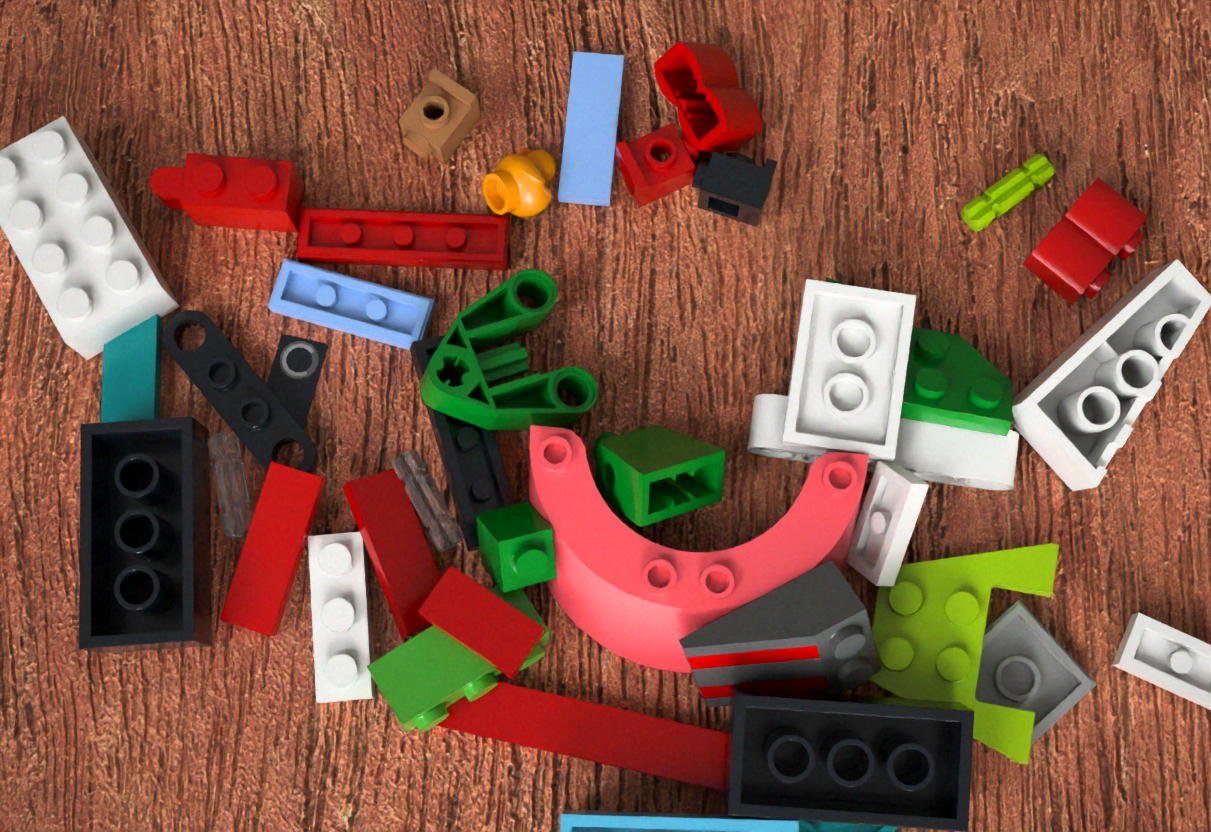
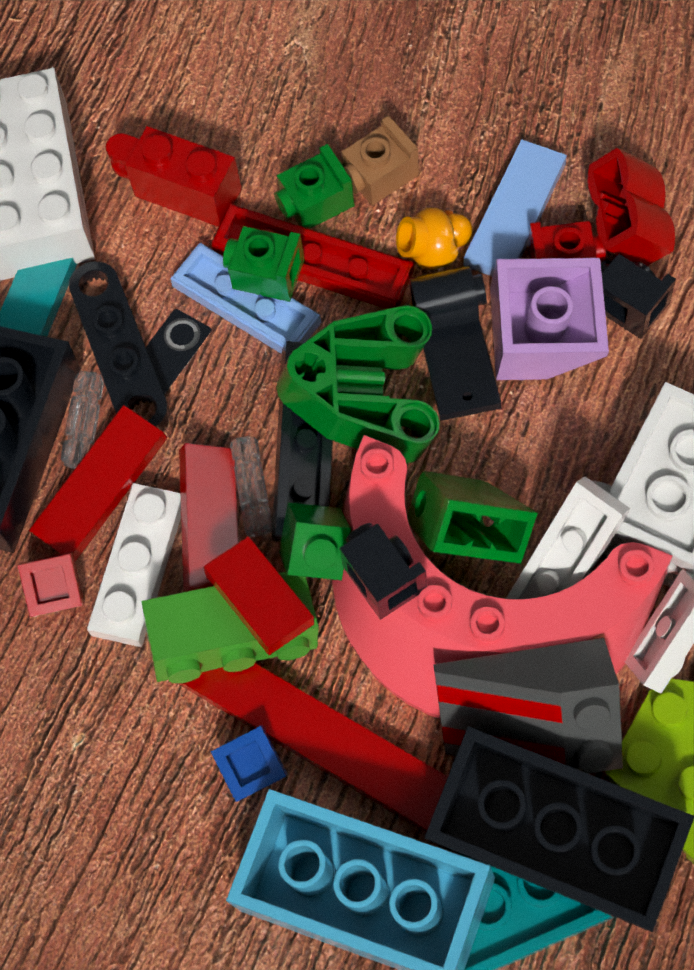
camera: 25 degrees right, 10 degrees down
none -> tile [17,551,85,617]
none -> blue plate [211,725,288,802]
none -> green brick [223,226,305,302]
none -> green brick [274,144,354,229]
none -> black brick [339,523,427,620]
none -> black door [409,266,502,421]
none -> lavender slope [490,258,609,380]
none -> white plate [506,476,630,599]

